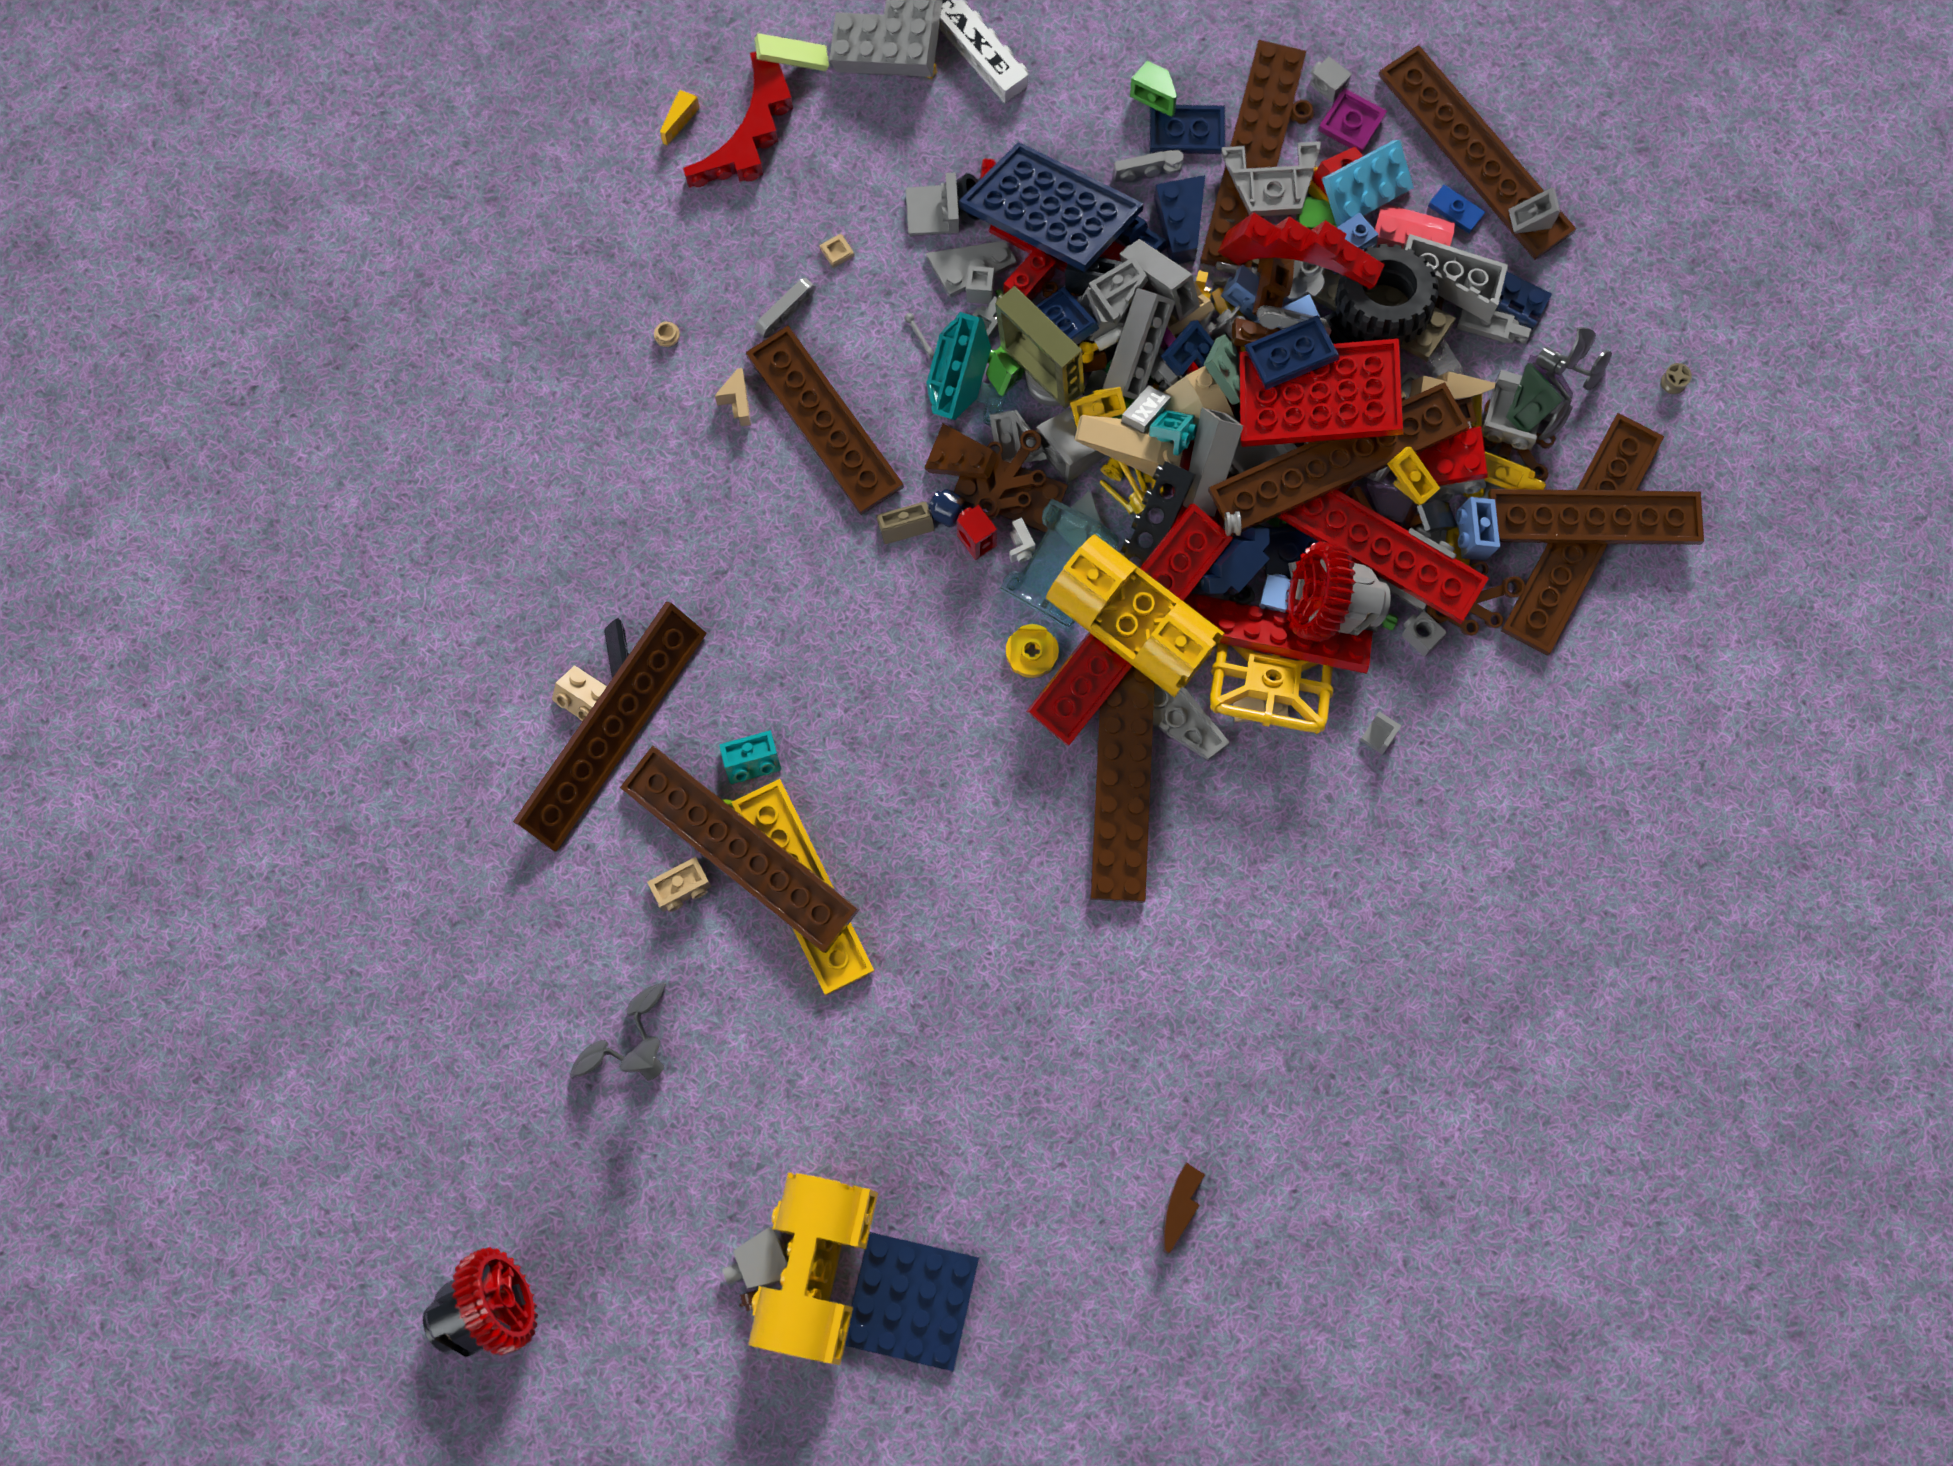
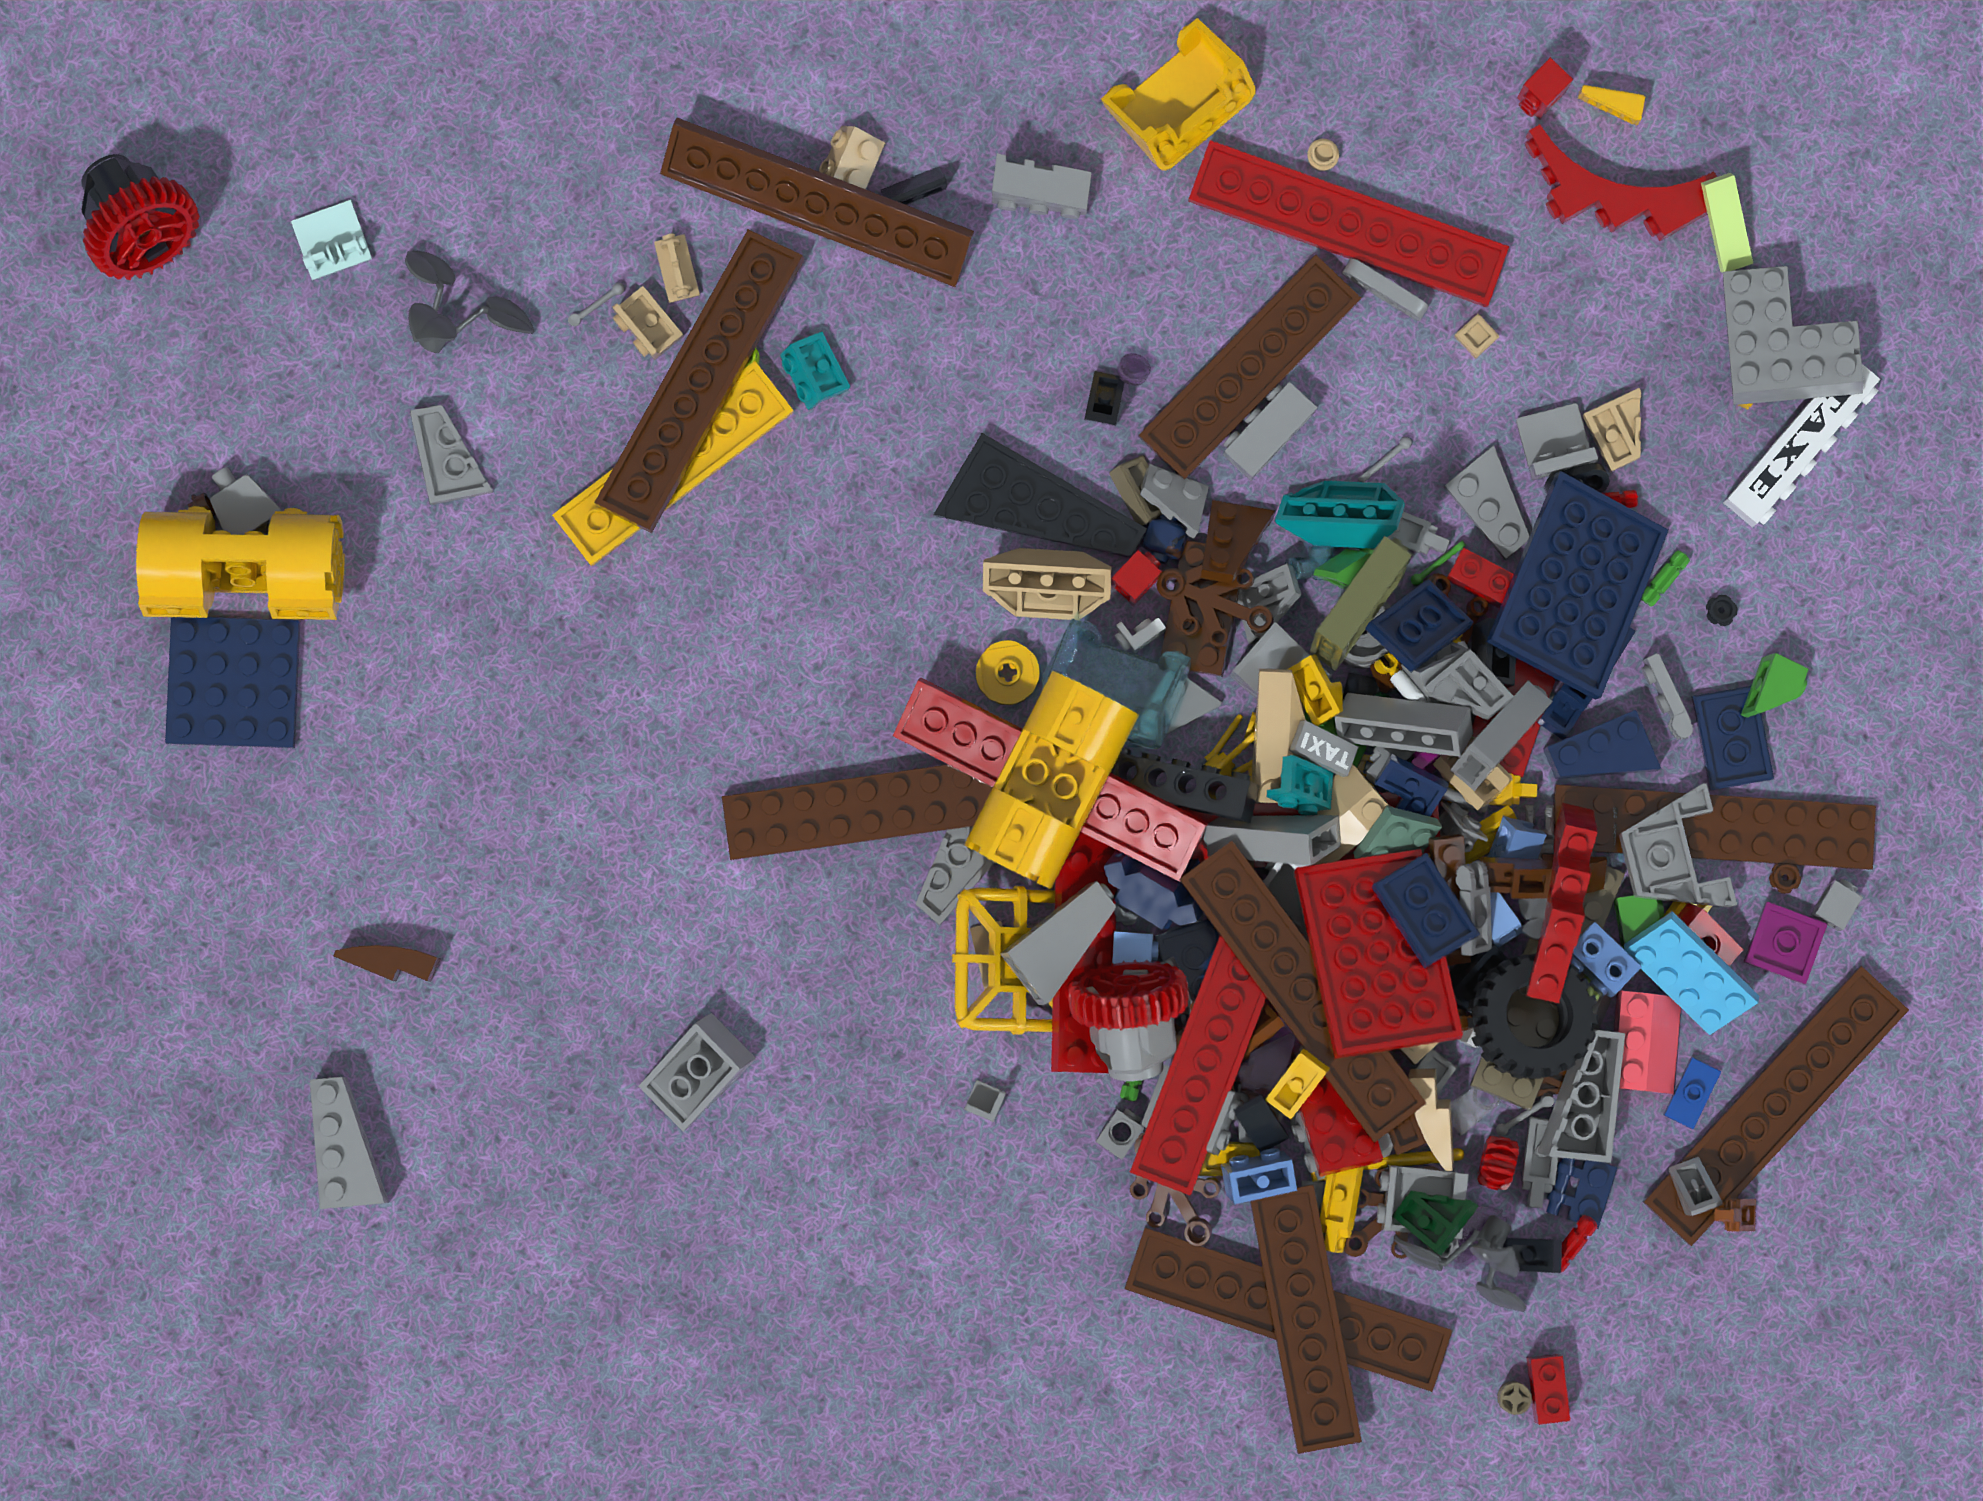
camera: 80 degrees right, 10 degrees up
tan slope [715,368,751,426] -> none
light grey panel [966,266,995,305] -> none
light grey bush [1224,511,1241,536] -> none
none -> light aqua hinge [291,200,372,281]
none -> light grey wedge [310,1077,389,1209]
none -> light grey wing [410,405,493,505]
none -> light grey hinge [568,283,625,327]
none -> light grey slope [639,1013,756,1132]
none -> tan hinge [654,234,700,303]
none -> black wing [933,433,1147,558]
none -> tan wedge [983,548,1112,620]
none -> light grey wedge [992,154,1092,219]
none -> light grey slope [1000,881,1116,1005]
none -> black slope [1084,371,1126,426]
none -> yellow windscreen [1101,18,1256,171]
none -> clear purple tile [1117,353,1151,386]
none -> light grey wing [1140,464,1209,538]
none -> red plate [1188,140,1509,308]
none -> light grey brick [1223,382,1318,481]
none -> red gear [1477,1136,1519,1191]
none -> light grey hinge [1496,1093,1554,1136]
none -> black slope [1503,1238,1562,1273]
none -> red brick [1517,57,1573,120]
none -> red brick [1526,1354,1571,1425]
none -> red axle [1561,1215,1598,1272]
none -> tan wing [1582,388,1641,472]
none -> bright green axle [1641,550,1690,607]
none -> black plate [1706,595,1738,626]
none -> dark orange hinge [1714,1198,1756,1232]

